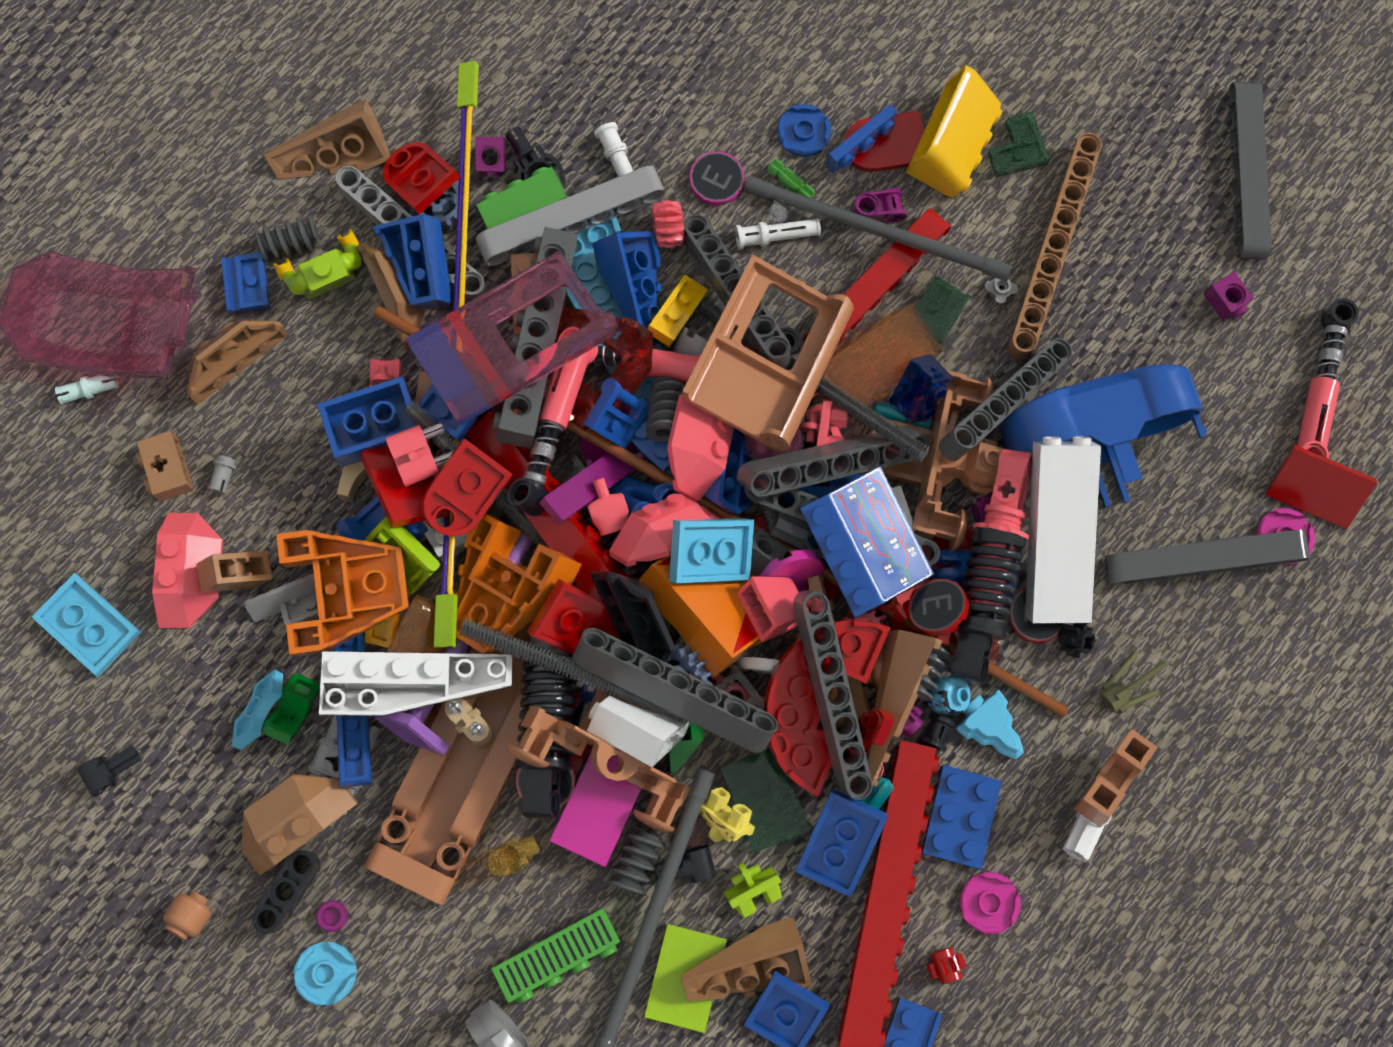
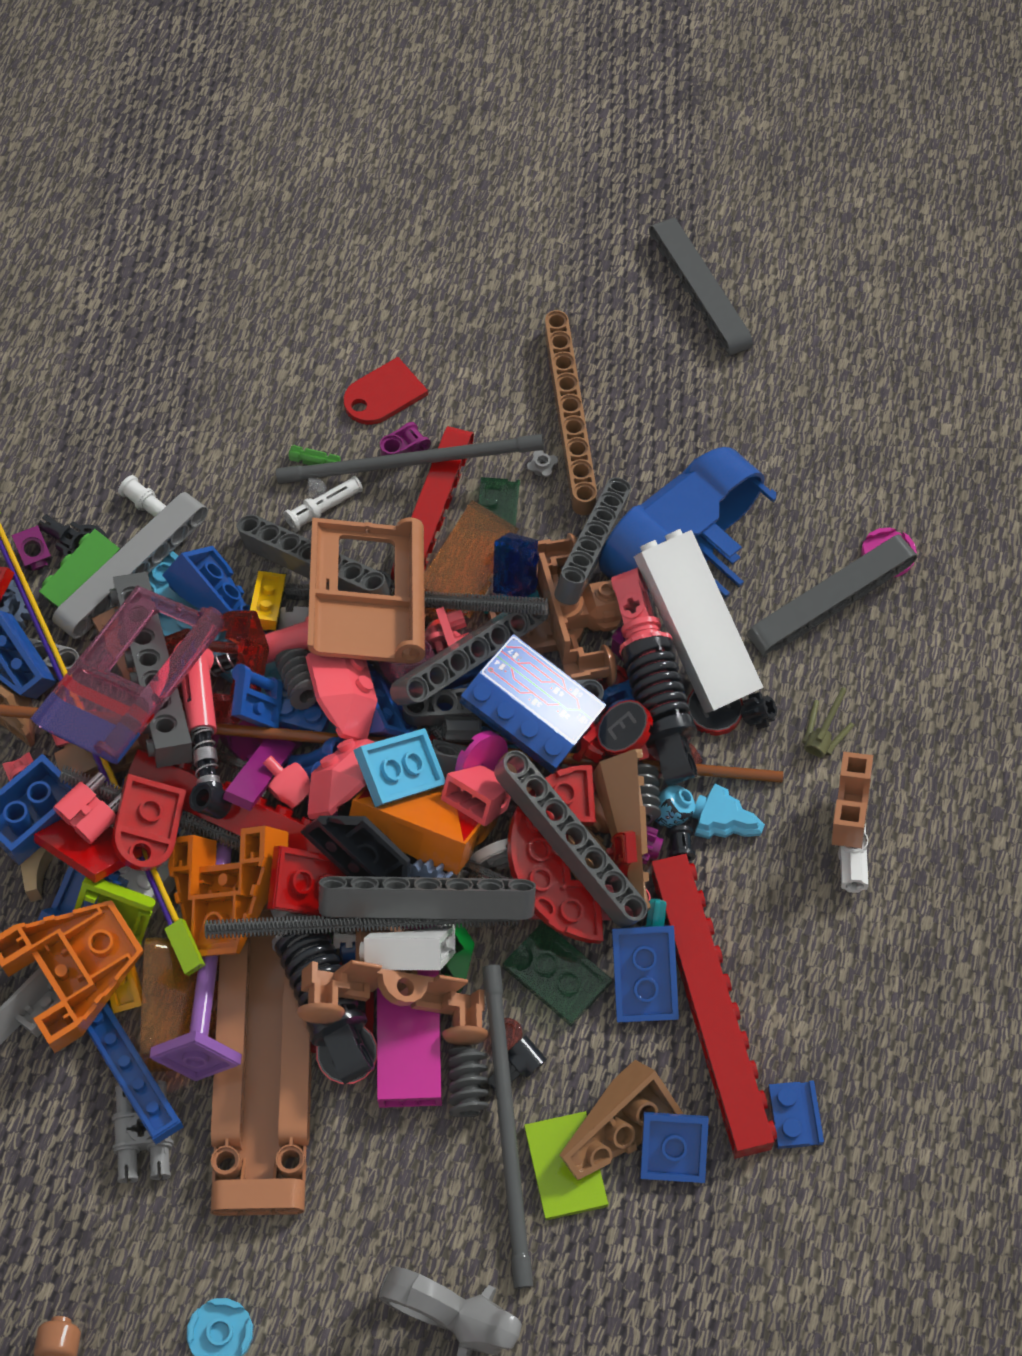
camera: 20 degrees left, 15 degrees down
medium azure tile [232,669,283,750] -> none
medium nougat wedge [242,774,358,875] -> none
black beam [252,850,320,934] -> none
green slope [261,673,320,745] -> none
magenta tile [316,900,349,932] -> none
white wedge [319,652,512,716] -> none
blue plate [416,385,478,441] -> none
tan piece [444,698,492,746] -> none
clear yellow hips [487,835,540,877] -> none
bright green brick [491,908,621,1005] -> none
coral gear [651,200,684,248] -> none
black tile [689,151,744,206] -> none
light yellow hips [699,787,755,842] -> none
lime hips [723,862,782,918] -> none
blue tile [777,104,832,157] -> none
blue plate [826,104,897,174] -> none
yellow windscreen [906,64,1002,198] -> none
blue plate [921,765,1002,870] -> none
red gear [926,947,967,985] -> none
dark pink tile [959,872,1021,934] -> none
clear green plate [987,111,1050,177] -> none
magenta brick [1203,272,1254,321] -> none
red tile [1266,445,1377,529] -> none
piece [1297,298,1359,459] -> none

